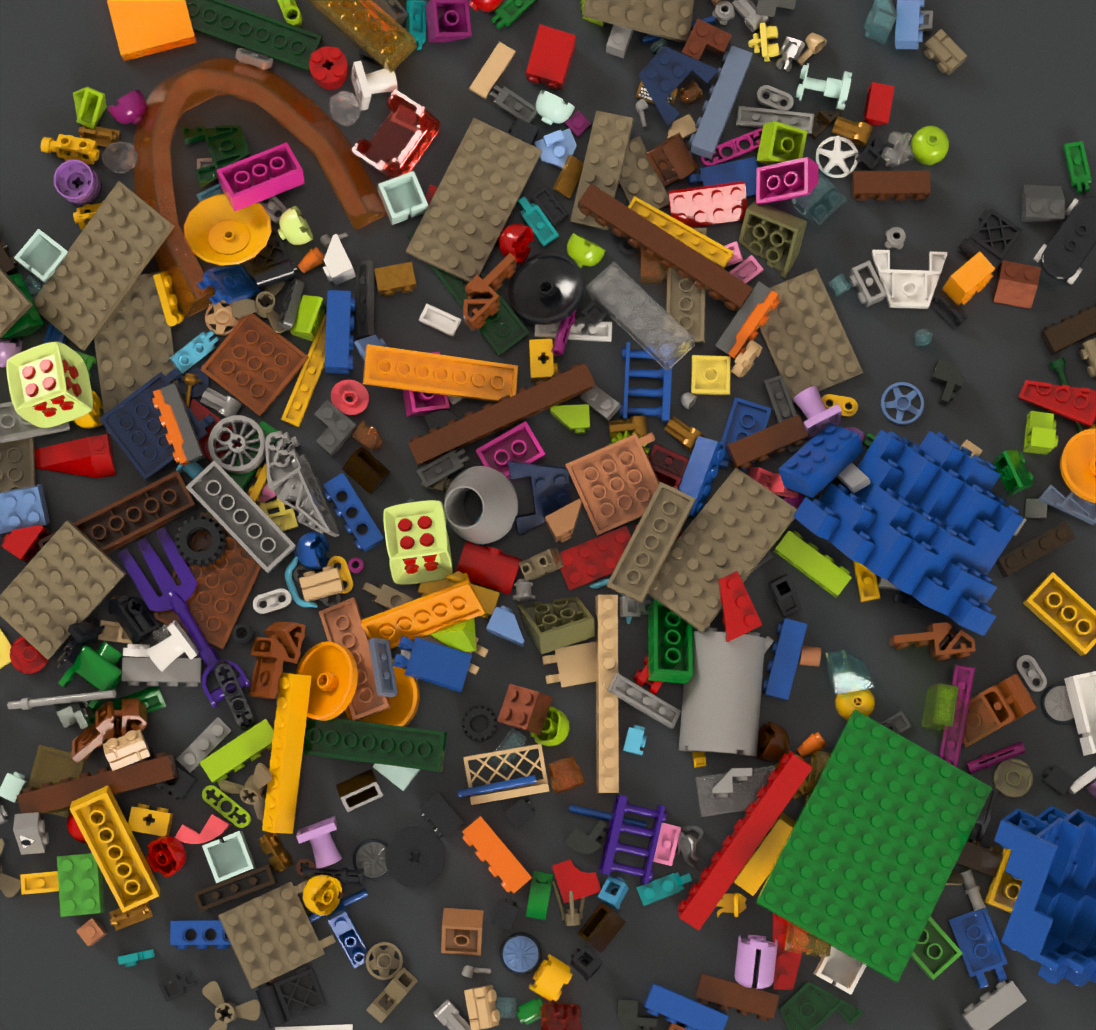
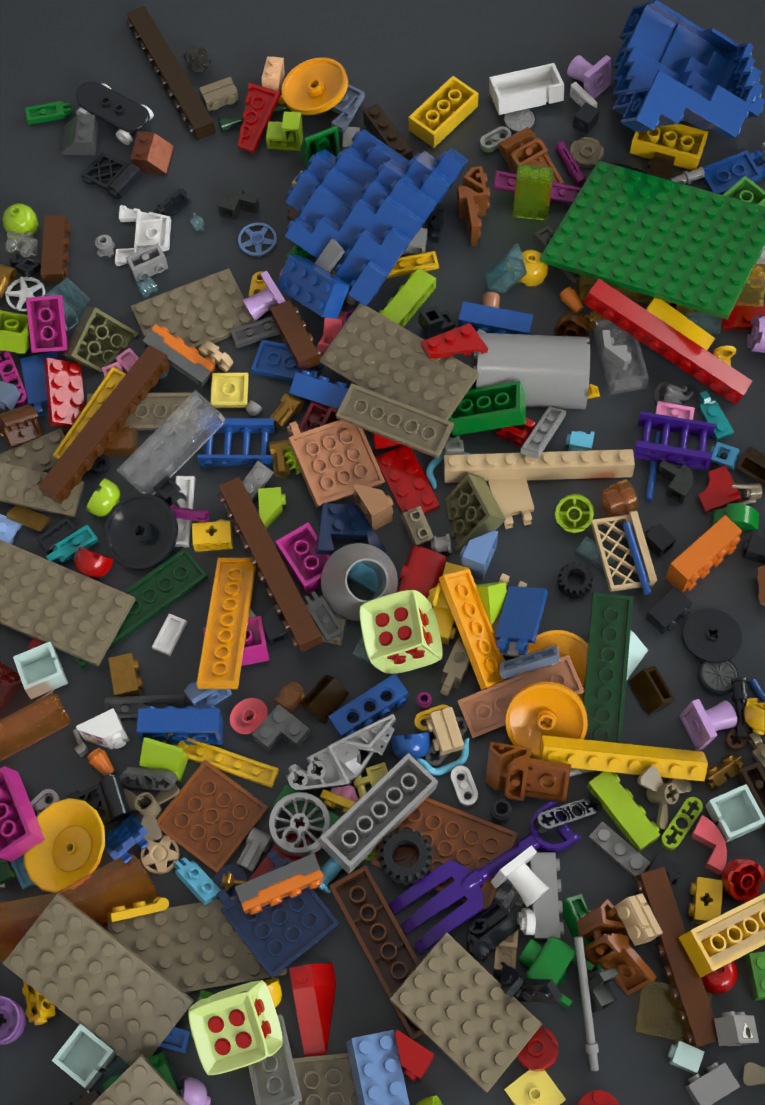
camera: 90 degrees left, 15 degrees down
yellowish green cylinder [278,206,313,245] -> none
dark orange piece [463,253,516,331] -> none
copper brick [497,684,553,735] -> none
light orange brick [942,251,995,306] -> none

